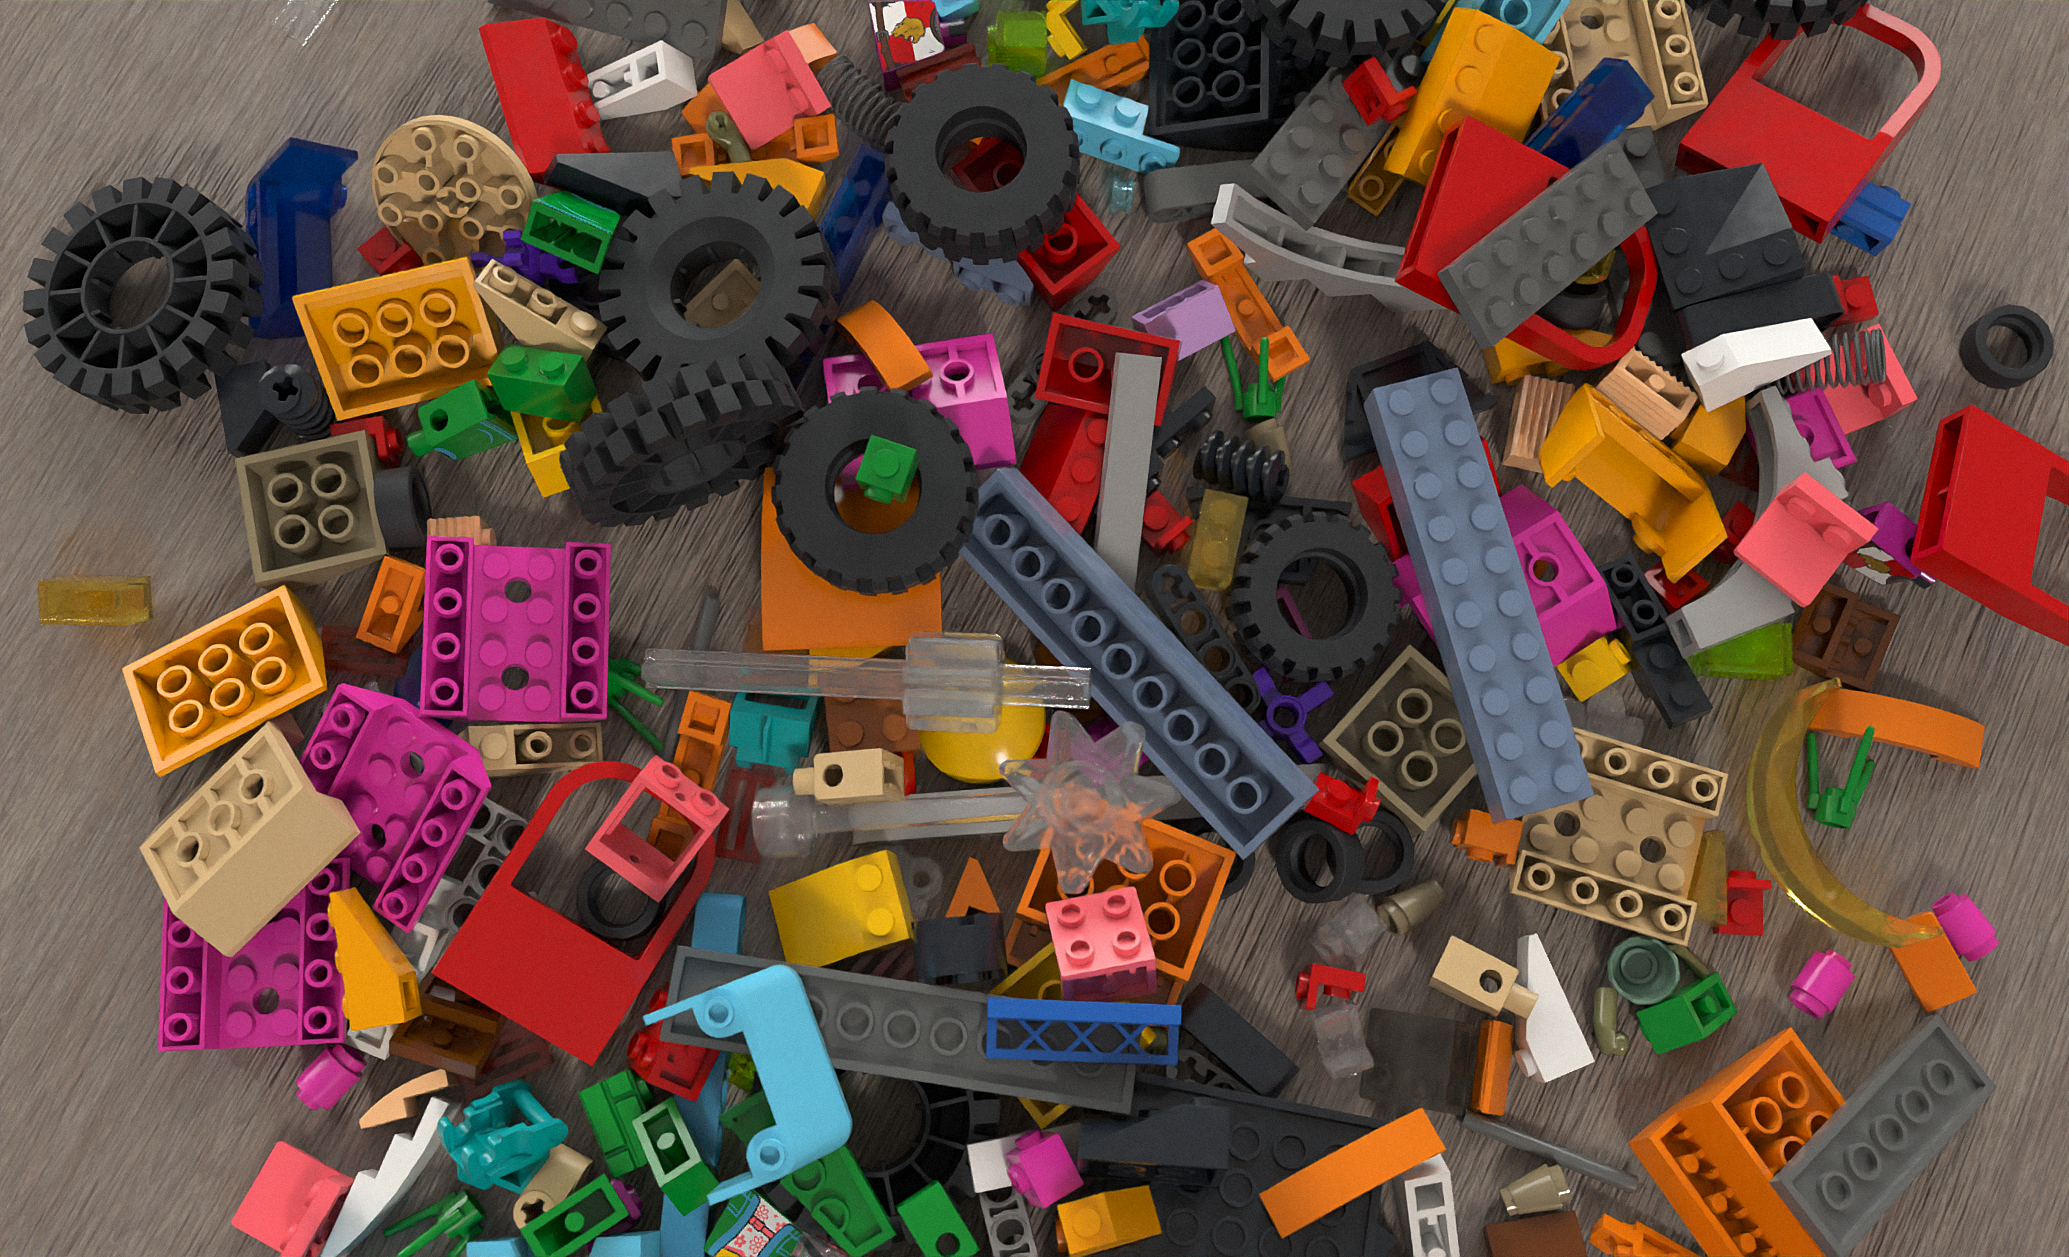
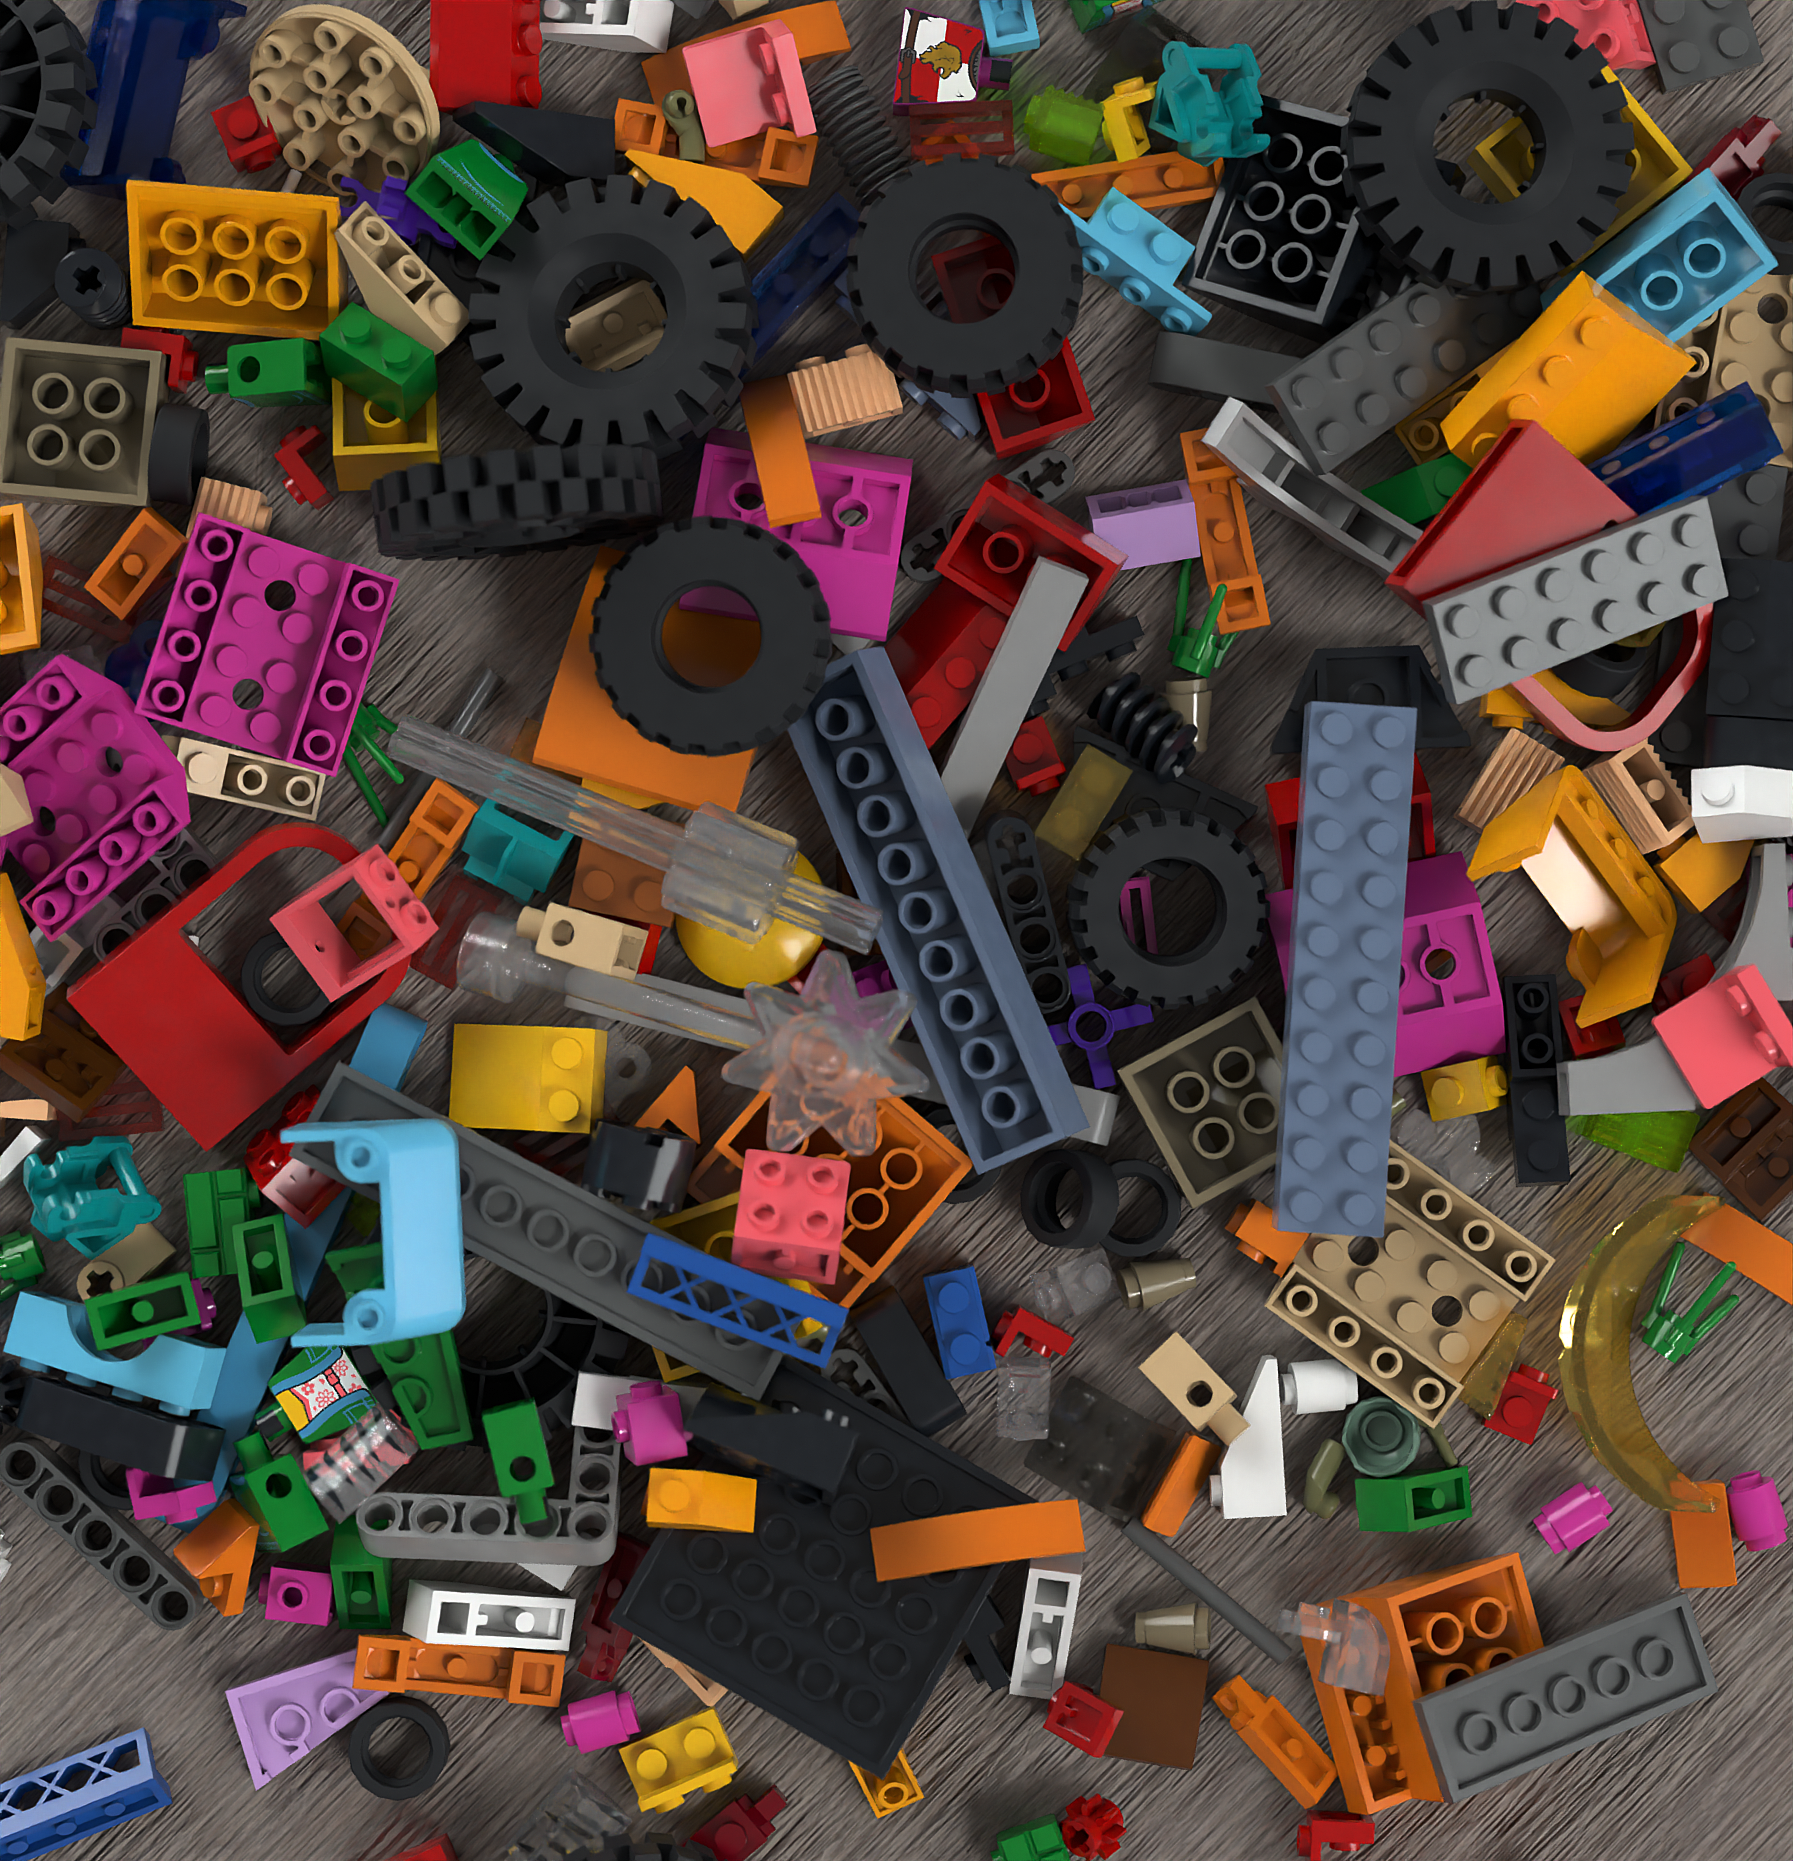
camera: 20 degrees right, 10 degrees up
green brick [856,435,920,505] -> none
clear light blue bush [1110,177,1135,216] -> none
red bracket [1304,772,1381,835] -> none
red bracket [1342,57,1418,126] -> none
none -> red bracket [274,424,334,510]
none -> light nougat brick [787,344,903,440]
none -> blue brick [923,1263,997,1380]
none -> clear brick [1277,1598,1390,1696]
none -> white brick [1279,1358,1358,1415]
none -> green slope [1360,453,1472,527]

